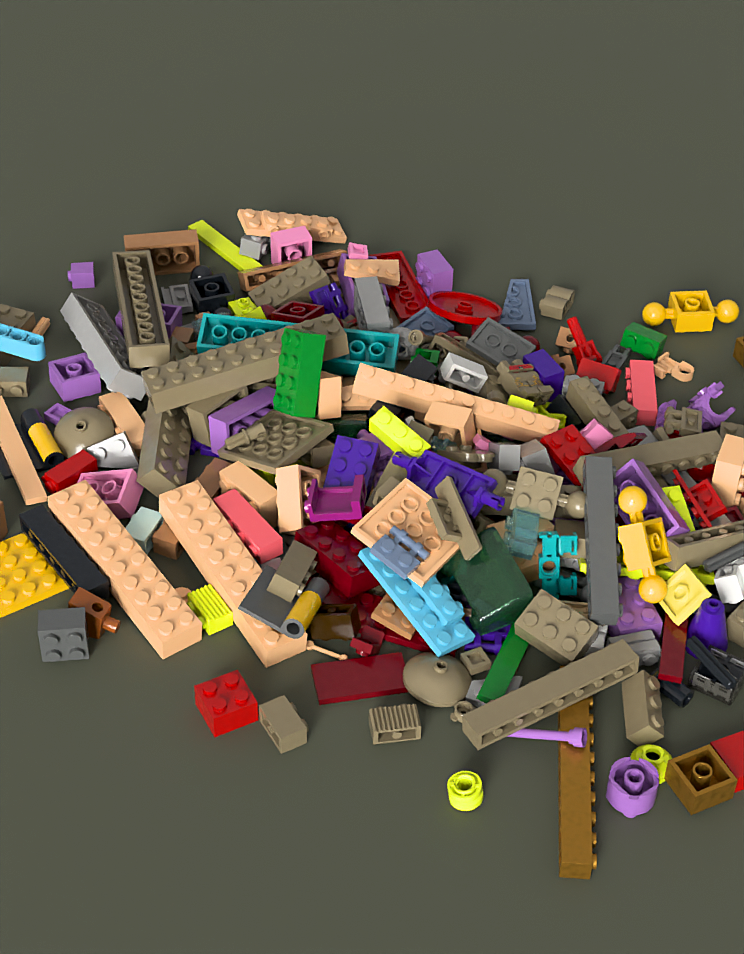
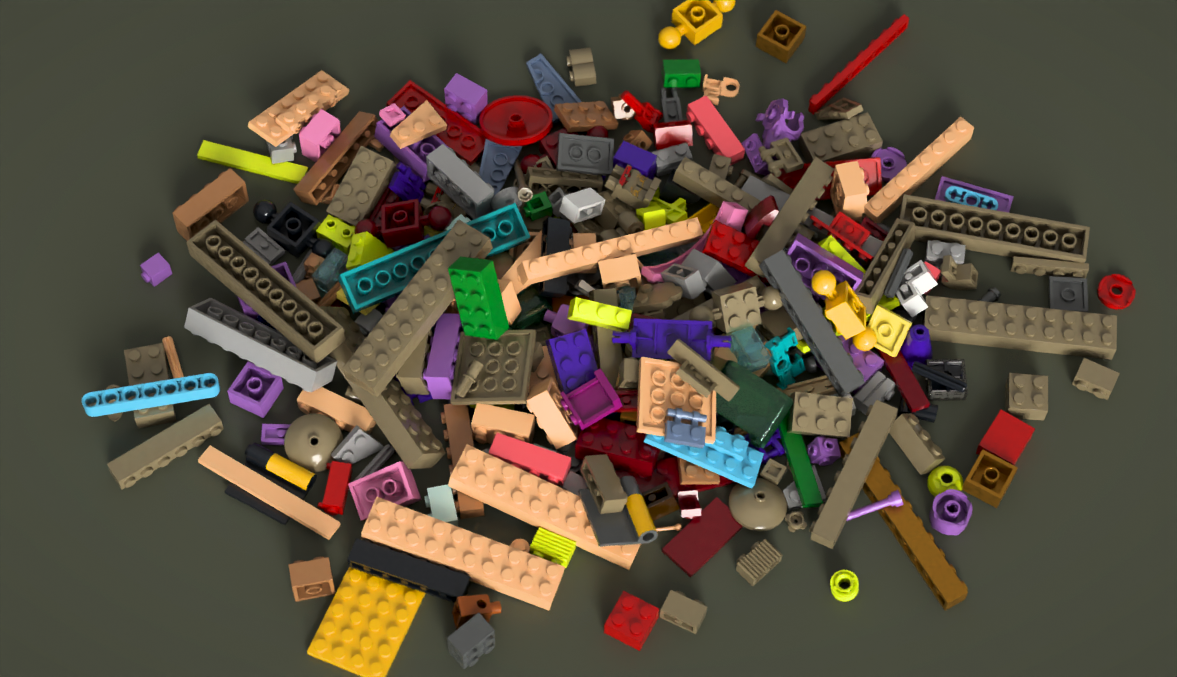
camera: 35 degrees left, 20 degrees up
none -> medium nougat plate [554,101,619,132]
none -> medium lavender brick [807,436,841,466]

